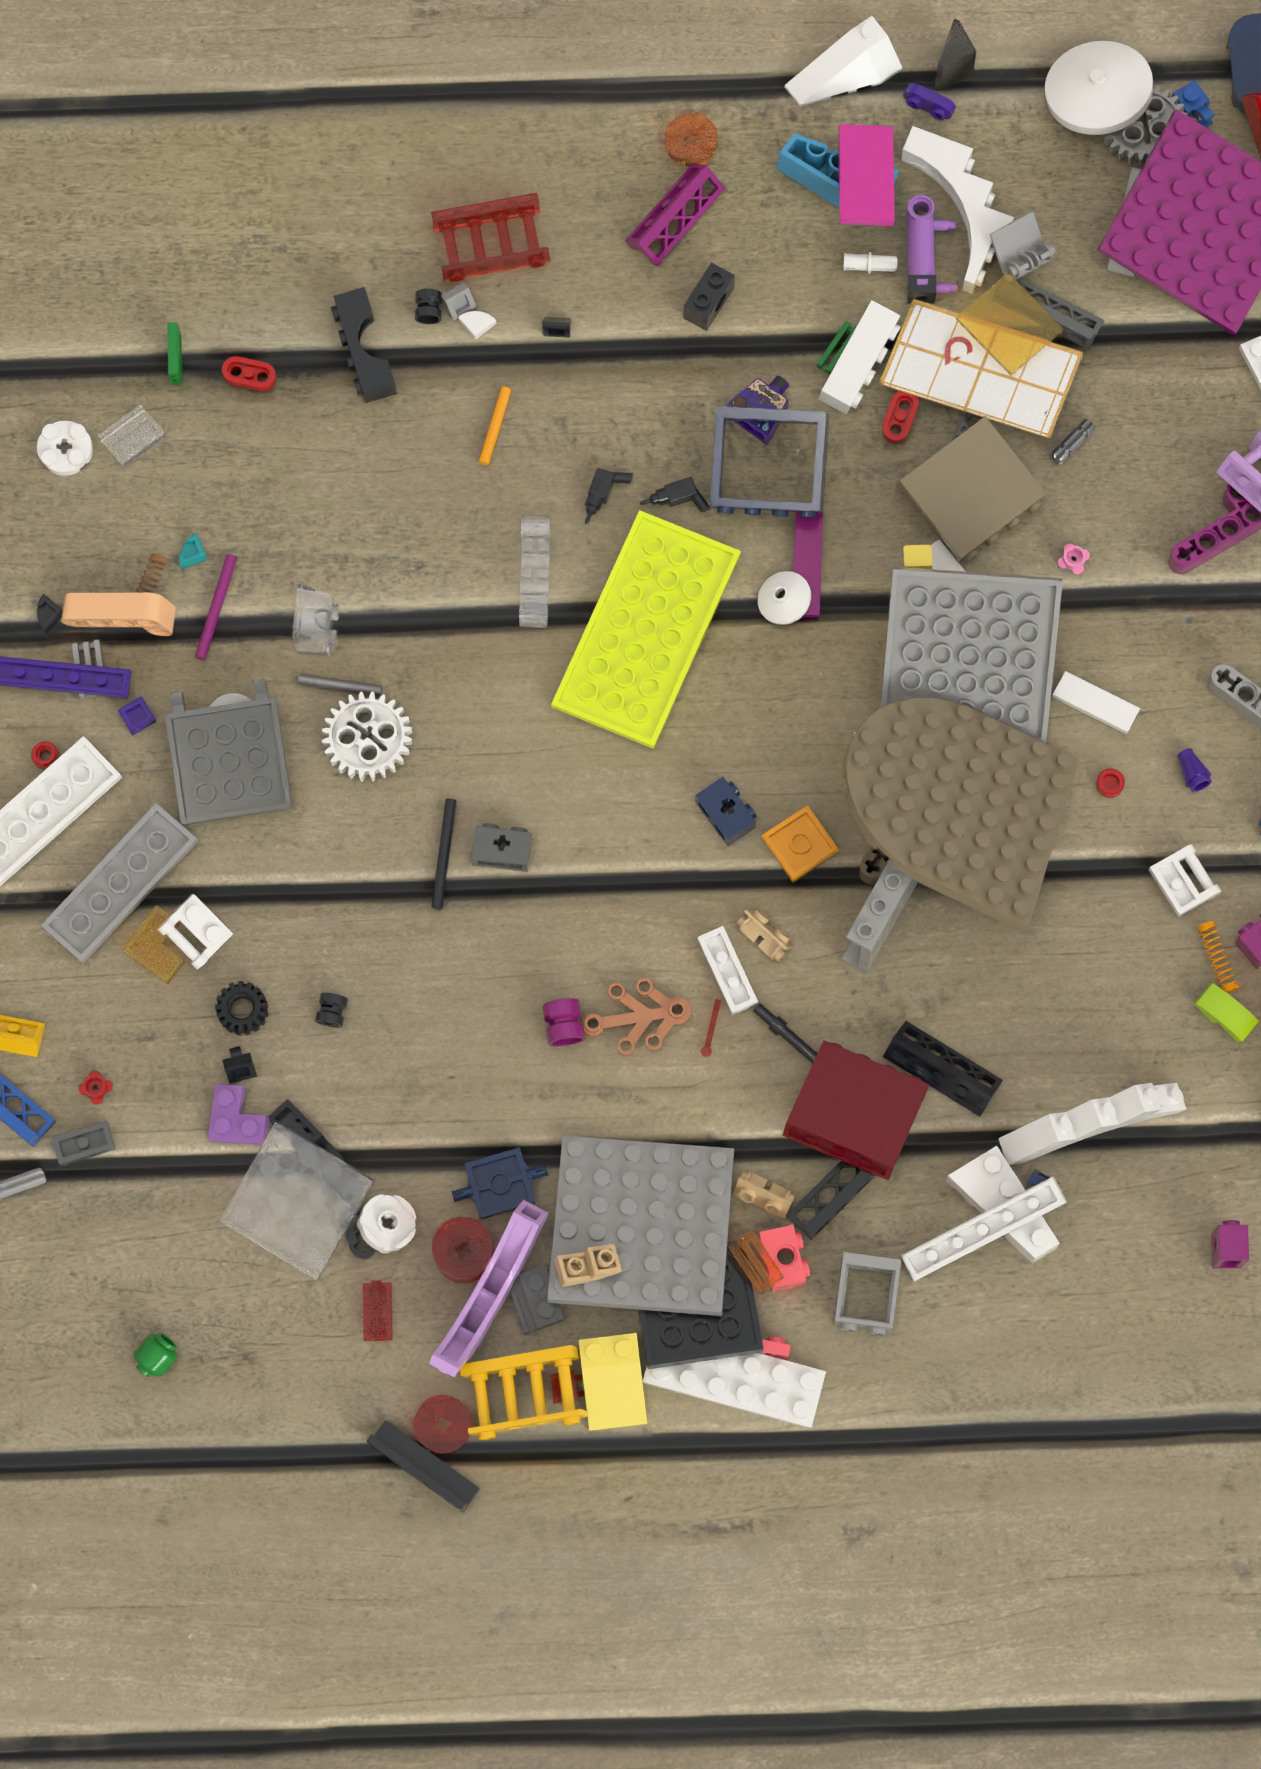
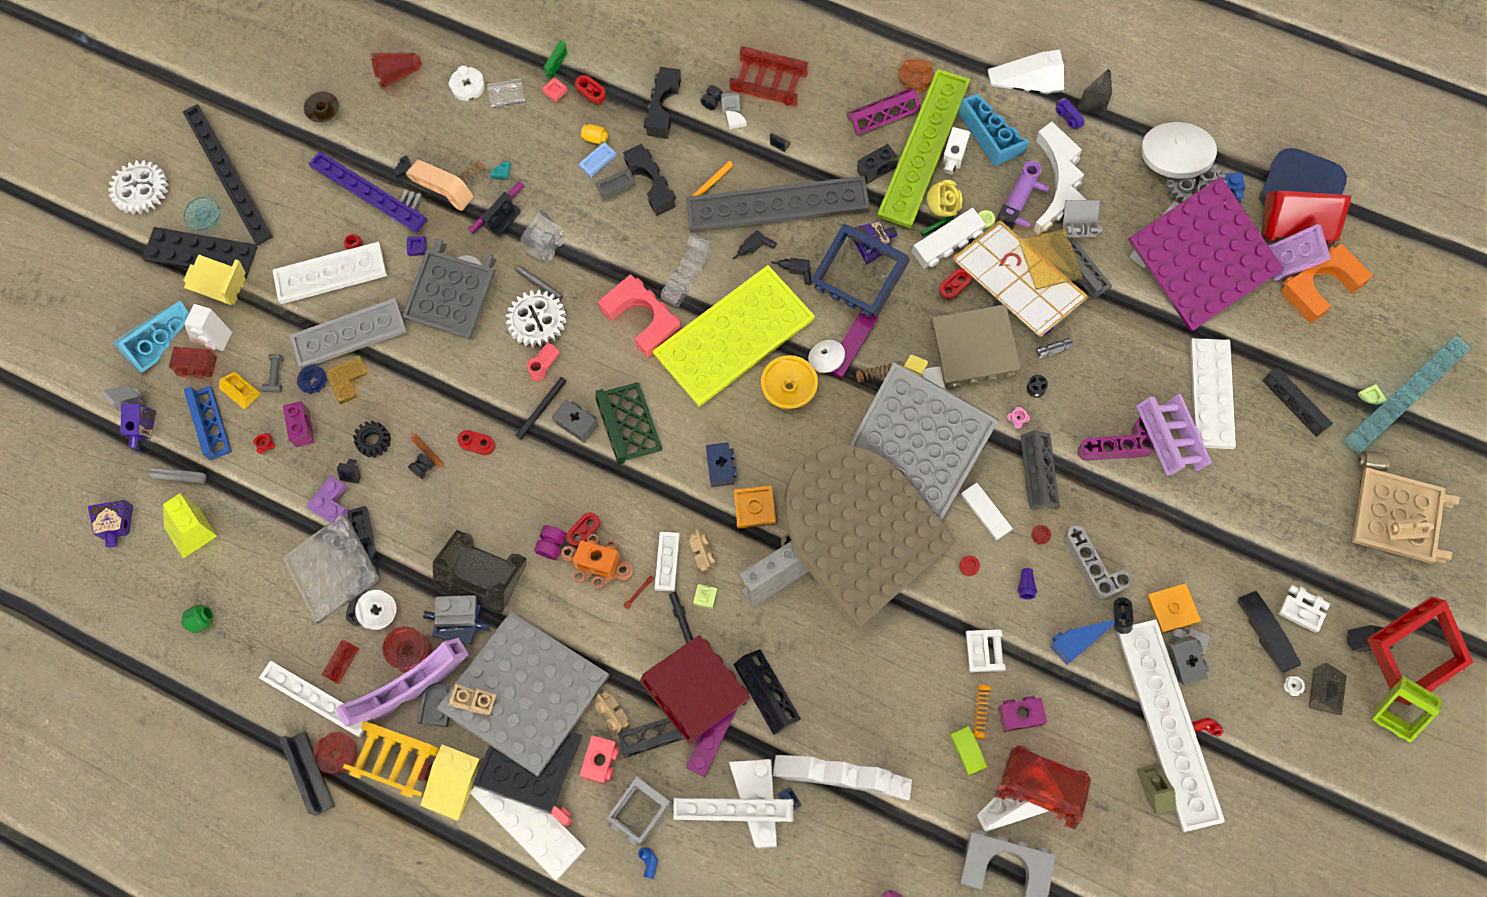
camera: 30 degrees right, 5 degrees down
dark grey plate [52,1121,116,1167] -> none
white plate [157,894,233,970] -> none
clear orange tile [728,1230,784,1294] -> none
dark pink tile [838,124,895,226] -> none
white axle [843,252,898,274] -> none
none -> neon yellow slope [163,493,217,558]
none -> white plate [259,661,371,738]
none -> dark grey piece [261,354,284,392]
none -> magenta brick [283,401,315,447]
none -> clear blue gear [297,365,328,394]
none -> orange piece [408,432,446,470]
none -> clear smoke windscreen [433,530,527,613]
none -> light grey plate [434,595,477,627]
none -> red plate [457,430,495,455]
none -> black bracket [481,192,521,237]
none -> coral piece [527,344,560,381]
none -> coral plate [542,78,567,102]
none -> red plate [567,512,600,548]
none -> orange brick [572,540,620,579]
none -> light blue tile [578,142,617,178]
none -> yellow brick [581,124,608,145]
none -> dark grey plate [595,169,635,200]
none -> dark green fence [595,382,662,465]
none -> coral arch [598,274,681,358]
none -> black arch [623,143,676,216]
none -> blue arm [638,847,658,879]
none -> dark grey plate [686,176,870,233]
none -> magenta plate [686,708,738,777]
none -> yellowish green tile [693,584,717,609]
none -> yellow dish [761,355,818,410]
none -> medium nougat piece [856,360,904,383]
none -> lime plate [877,69,971,229]
none -> light yellow cylinder [927,180,963,217]
none -> white torso [943,127,970,174]
none -> yellowish green tile [978,210,995,229]
none -> dark grey fence [1020,430,1060,510]
none -> black wheel [1027,375,1048,398]
none -> clear red plate [1031,525,1051,545]

